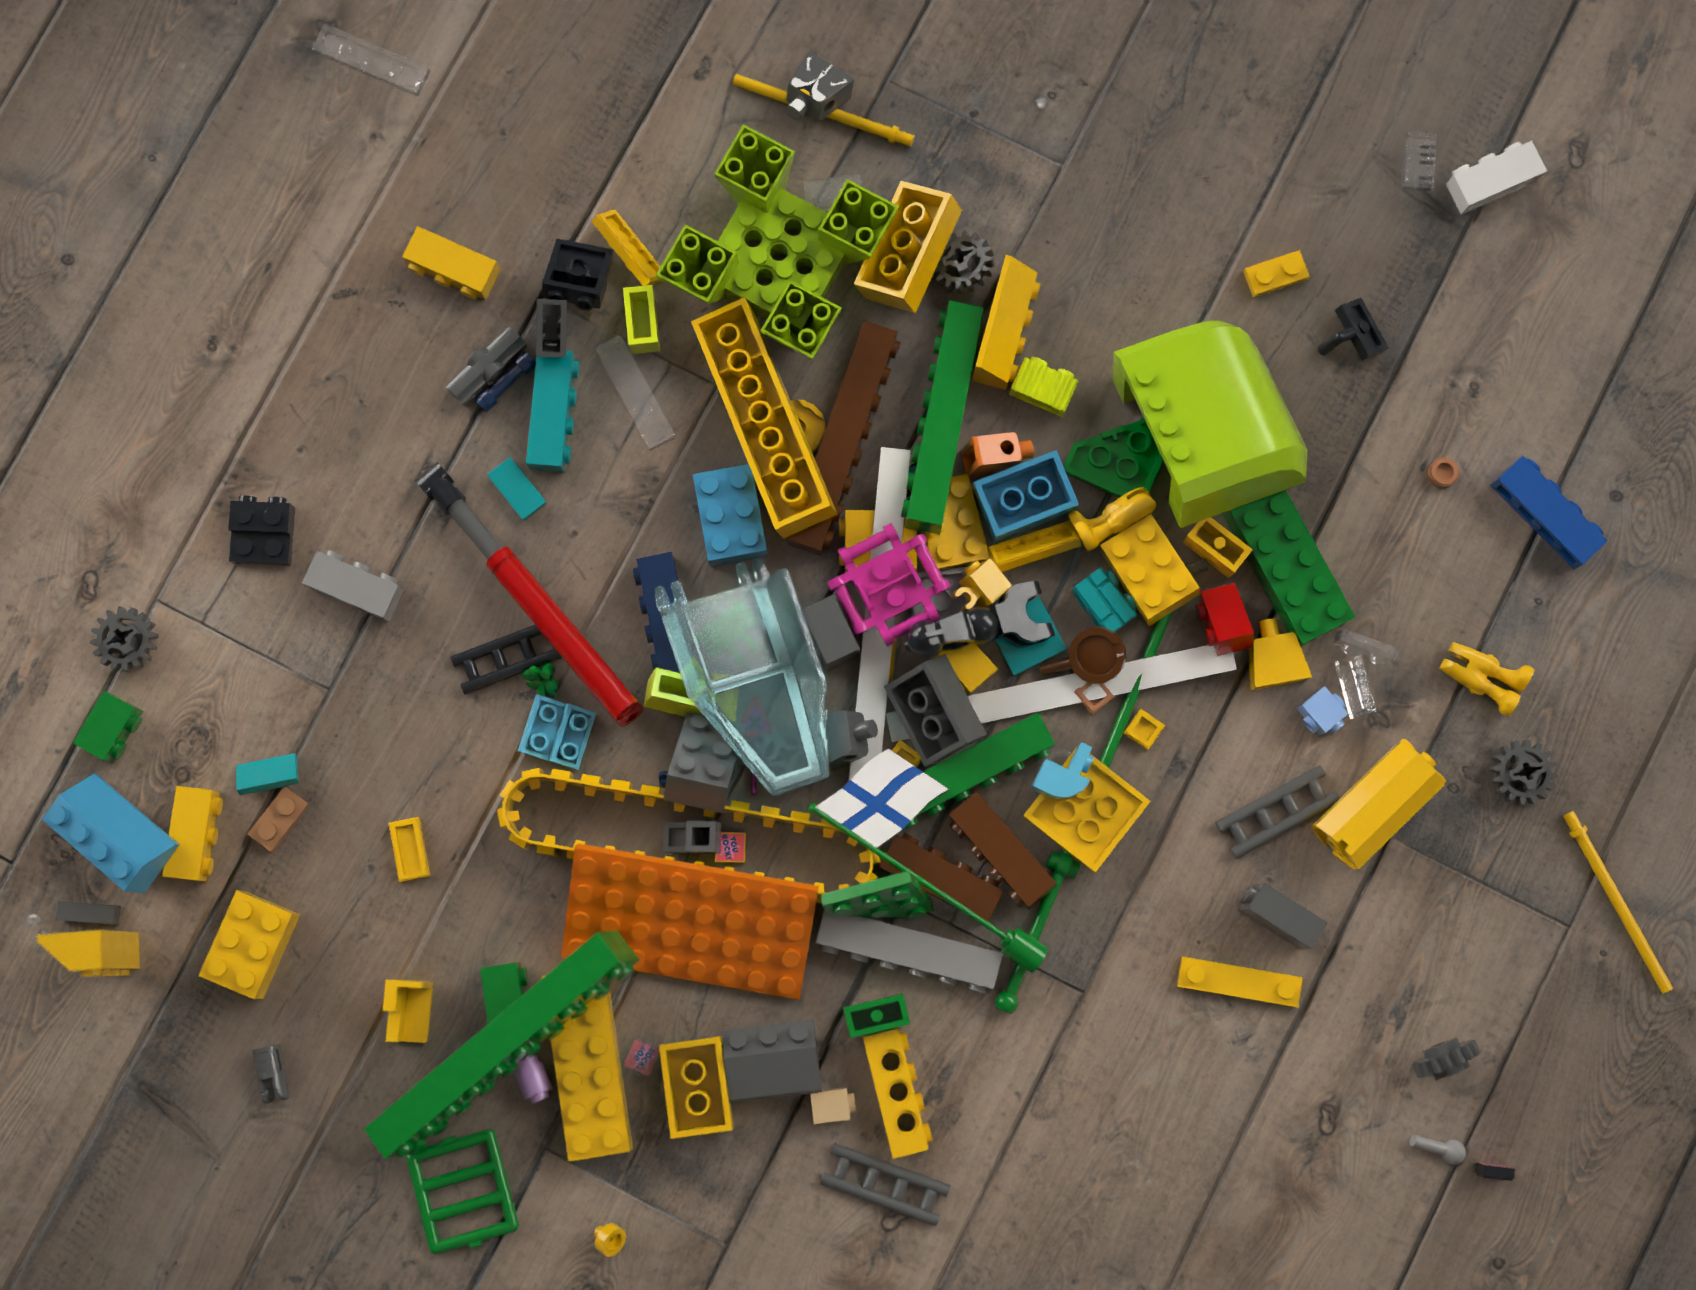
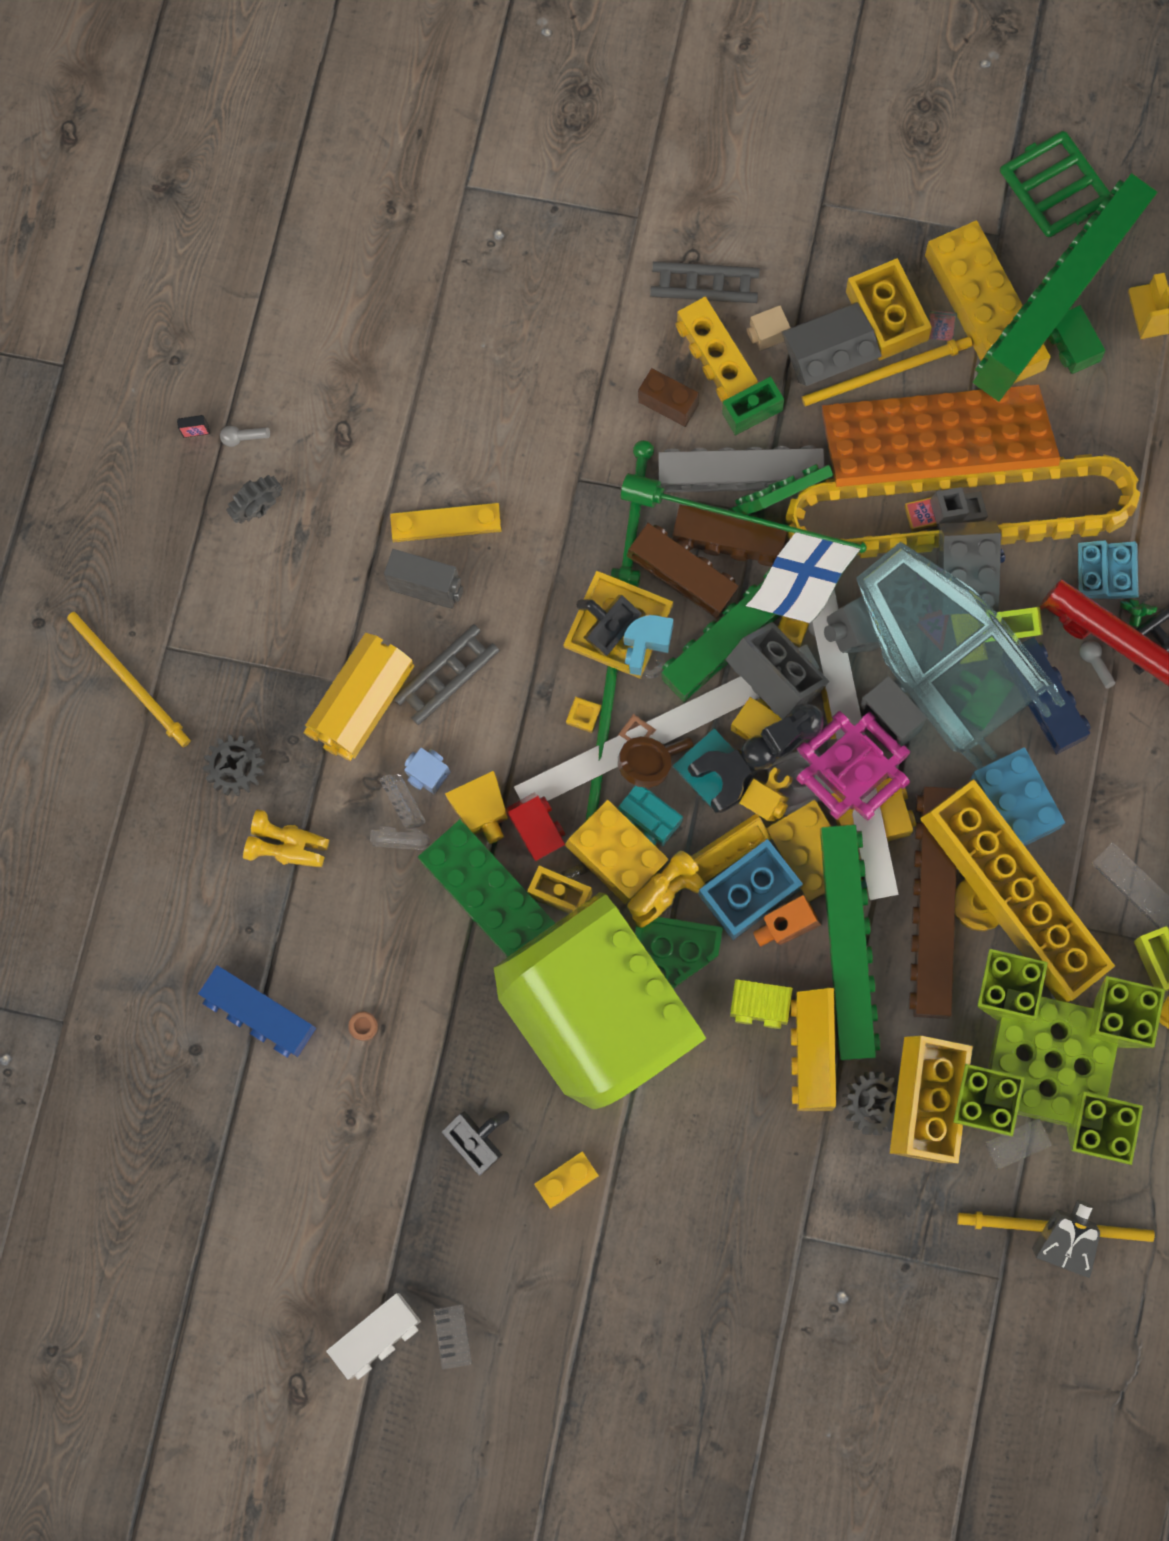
camera: 175 degrees right, 5 degrees down
lavender brick [514,1056,553,1104] -> none
yellow tile [594,1223,626,1257] -> none
none -> black plate [576,595,642,656]
none -> reddish brown brick [638,368,699,427]
none -> yellow bar [802,336,973,407]
none -> light grey bar [1079,640,1116,688]

